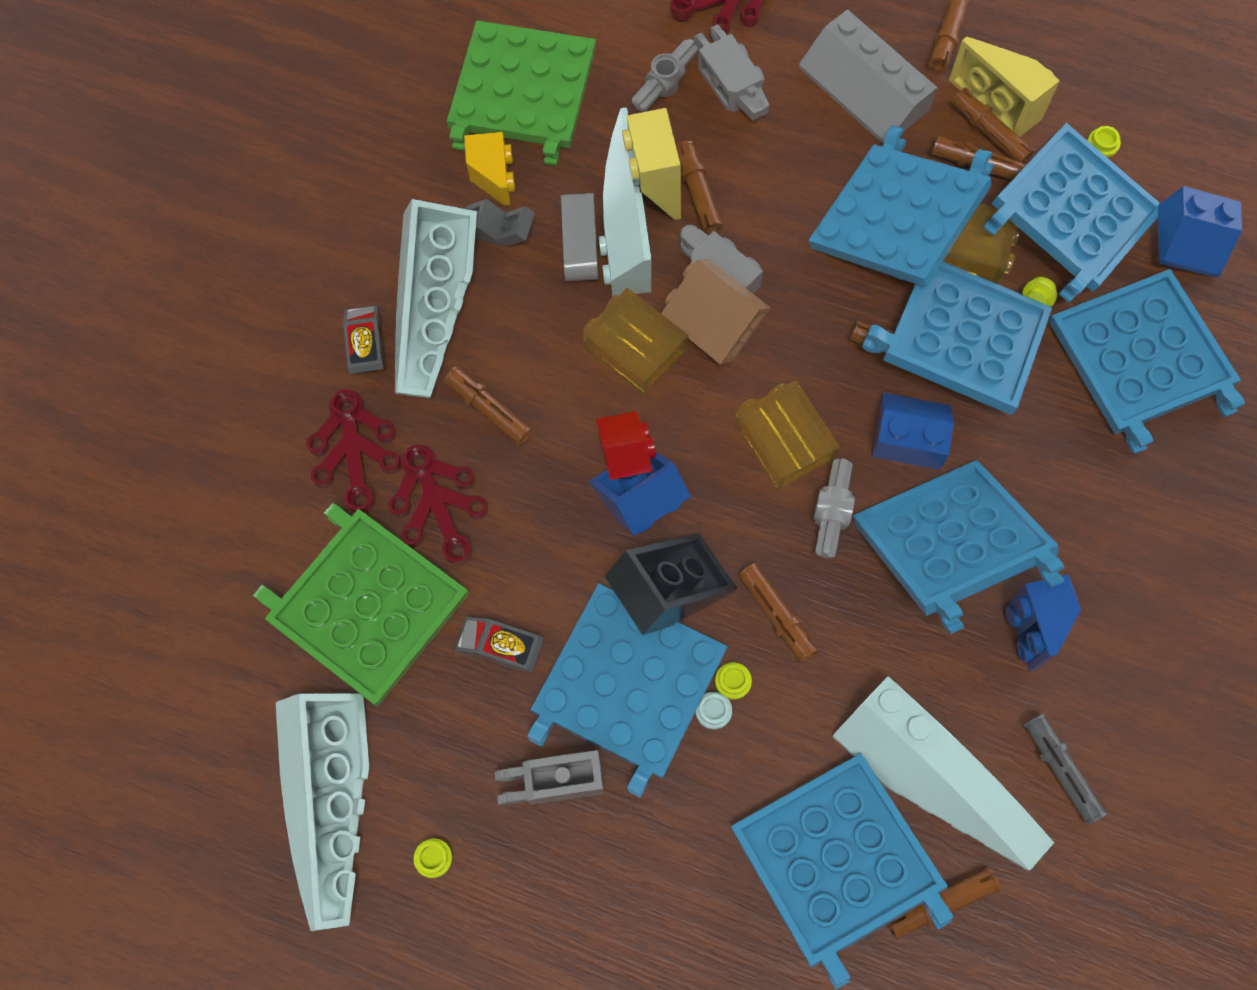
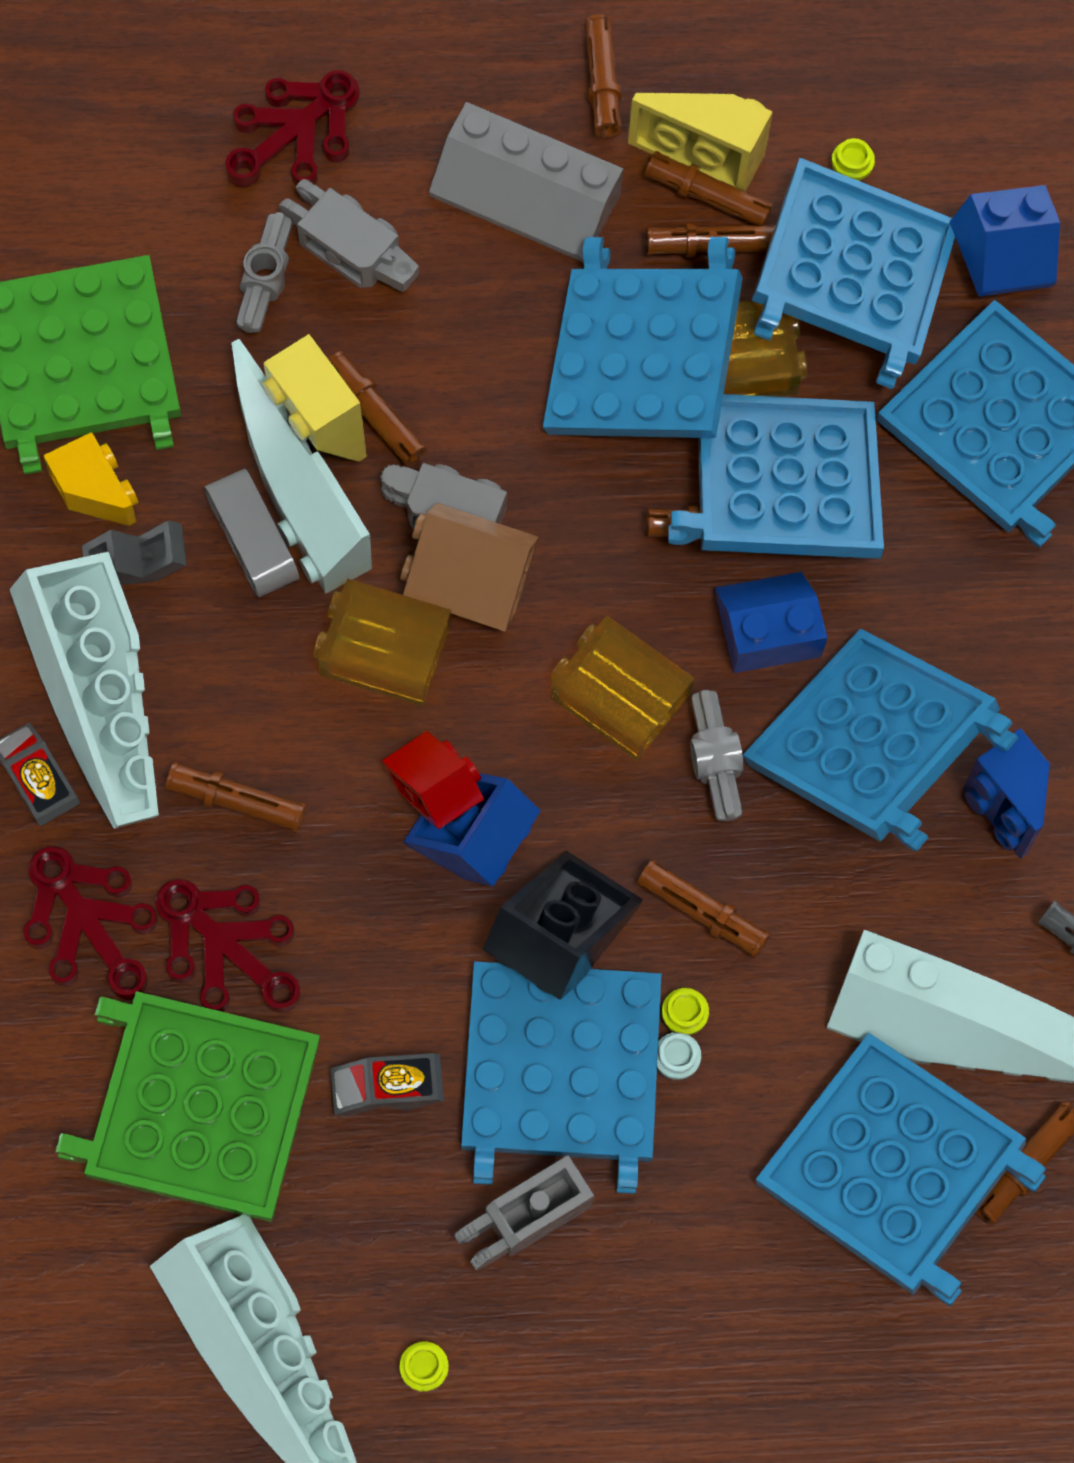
camera: 30 degrees left, 0 degrees up
neon yellow plate [1022,277,1057,307] -> none

